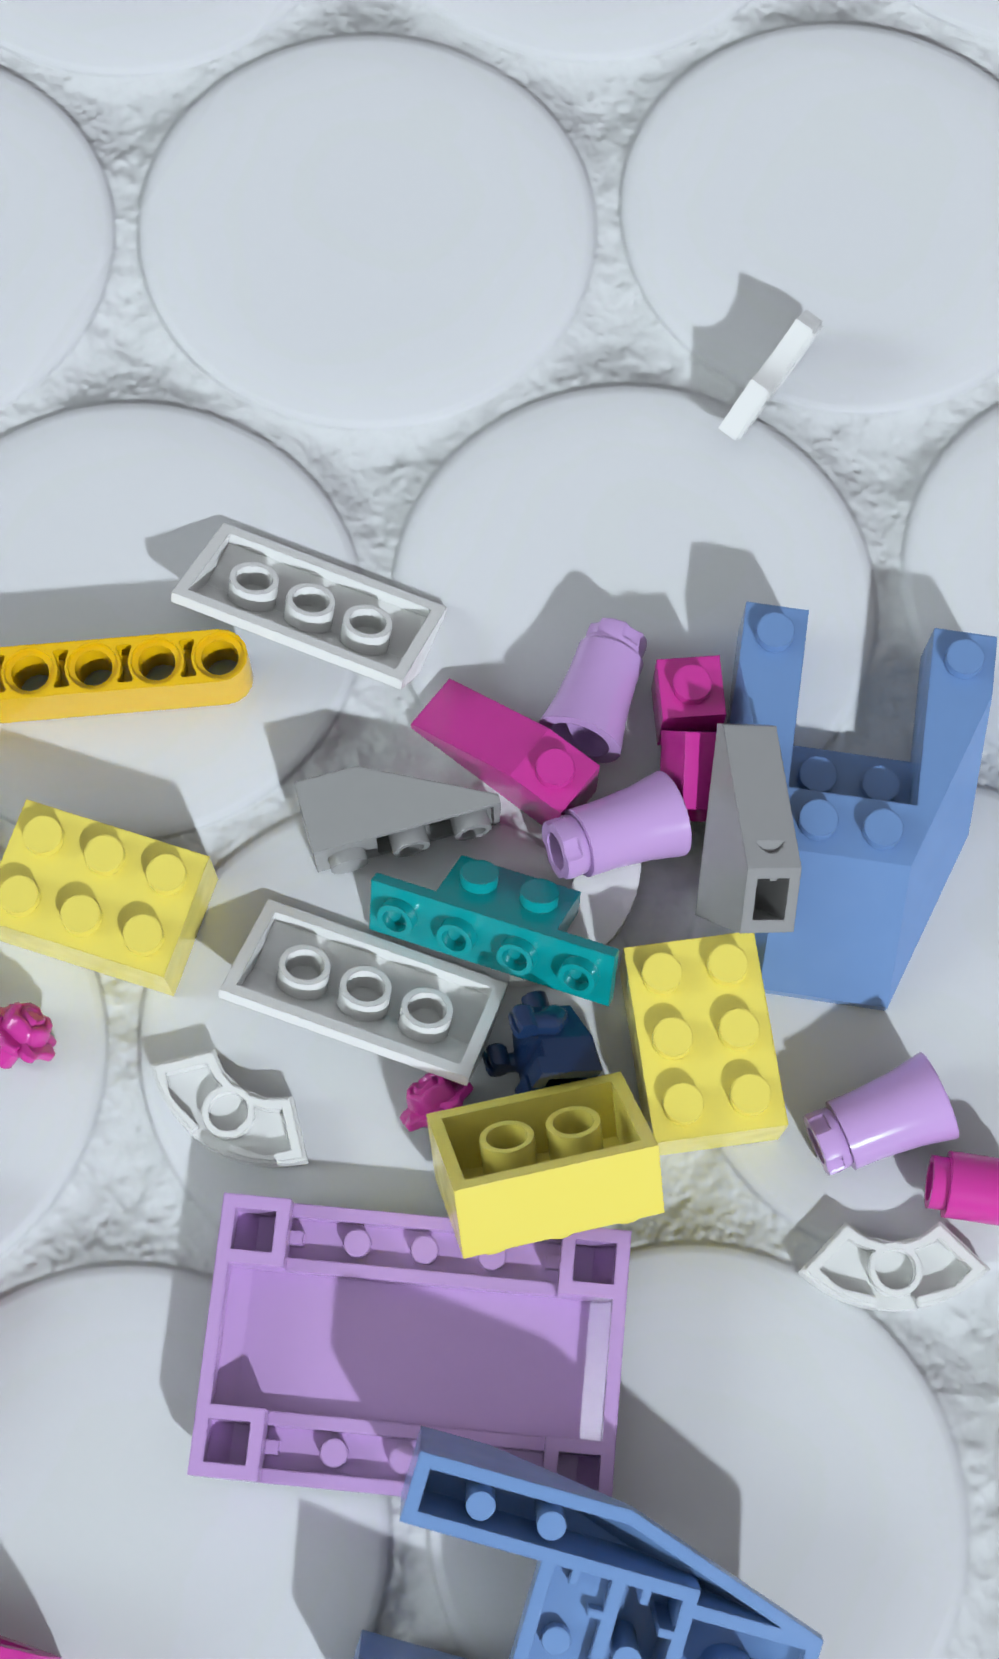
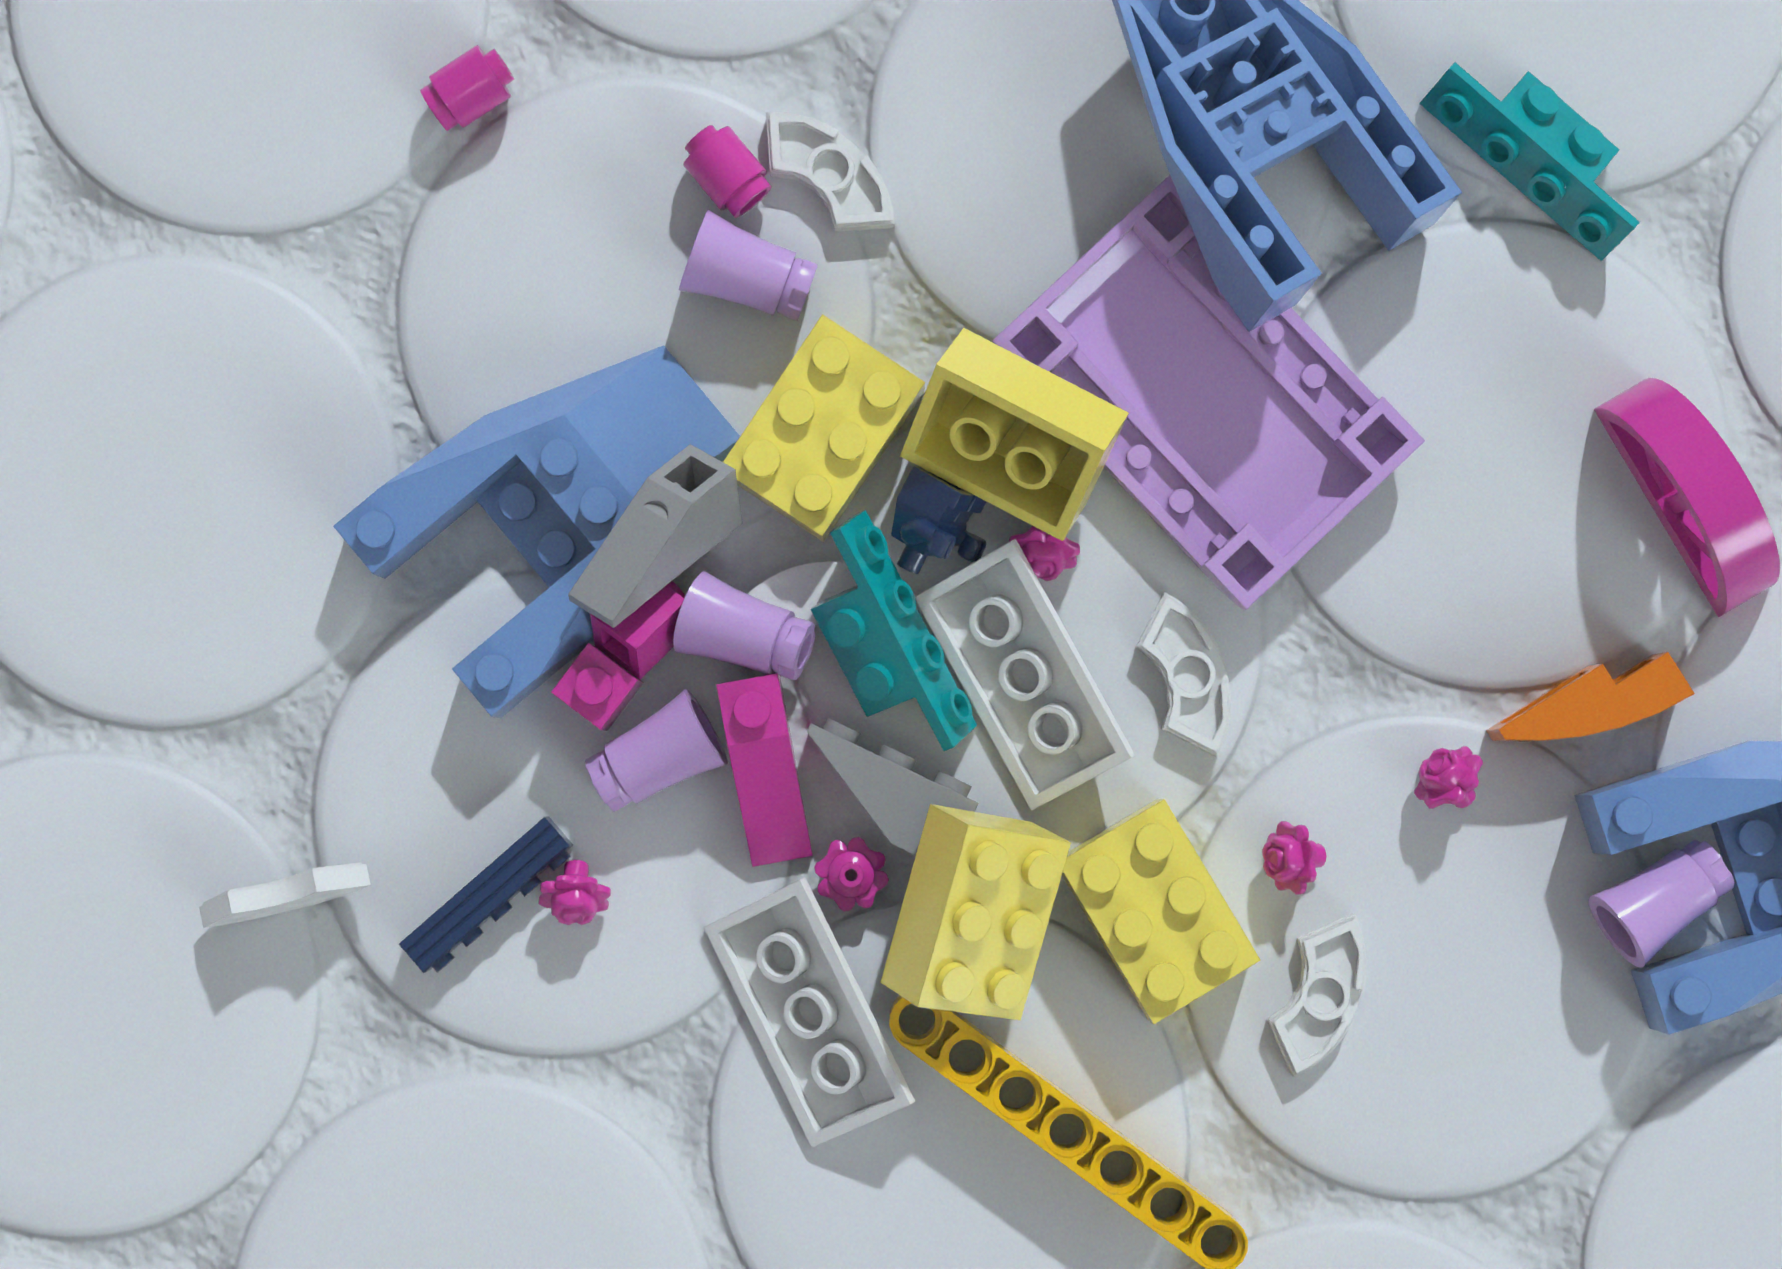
camera: 140 degrees left, 15 degrees up
none -> dark blue piece [399,816,573,973]
none -> dark pink plant [538,860,611,925]
none -> dark pink plant [814,837,889,912]
none -> light yellow brick [880,804,1071,1021]

